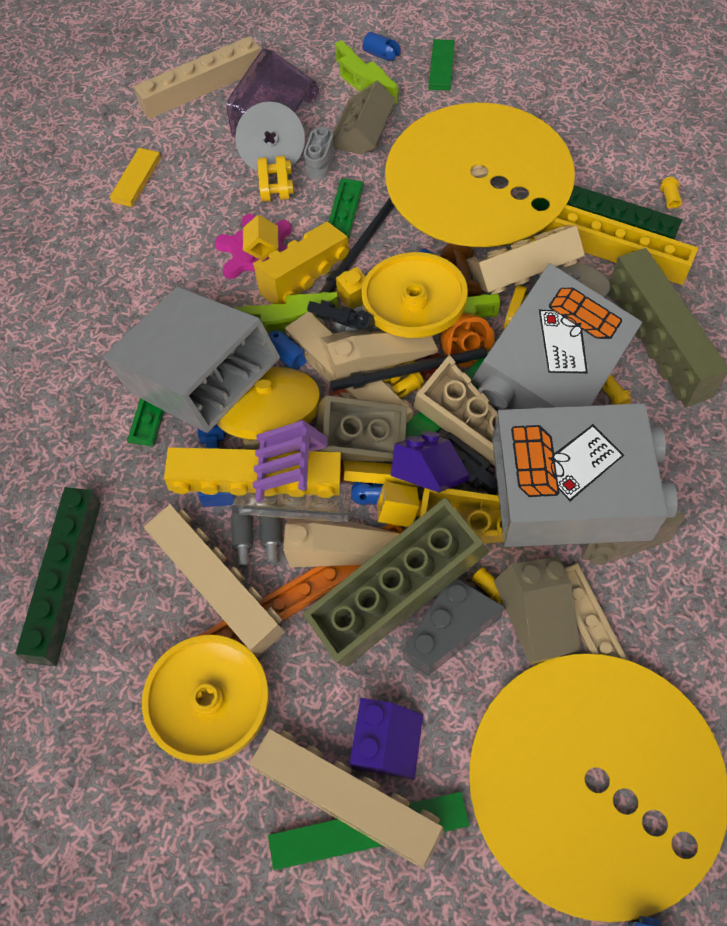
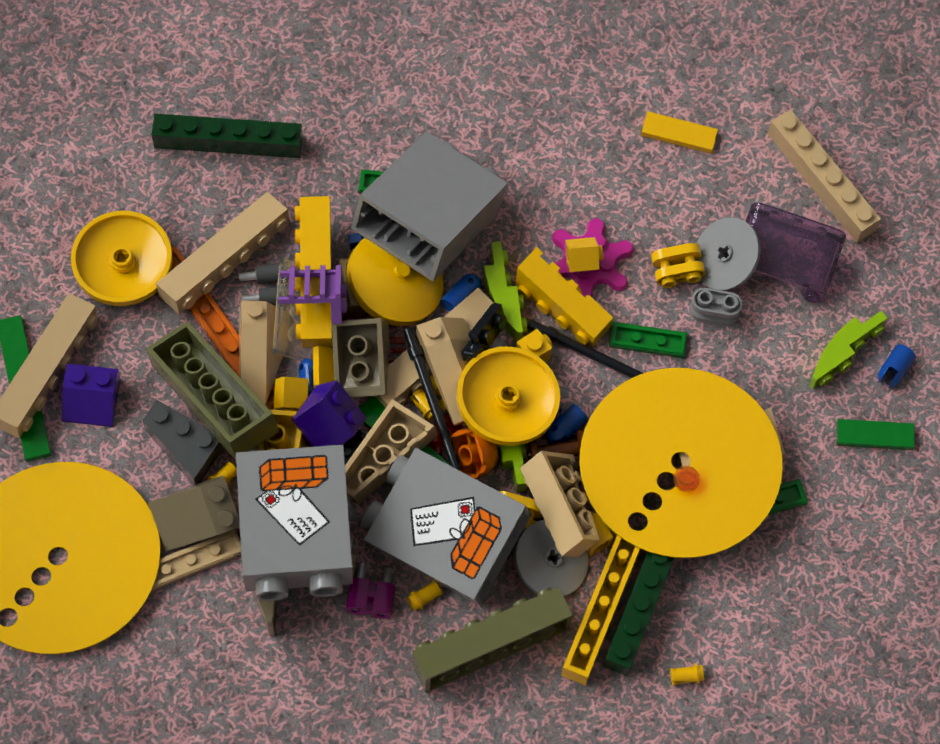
camera: 80 degrees right, 5 degrees up
dark tan slope [333,80,396,155] -> none
none -> clear orange plate [673,466,700,492]

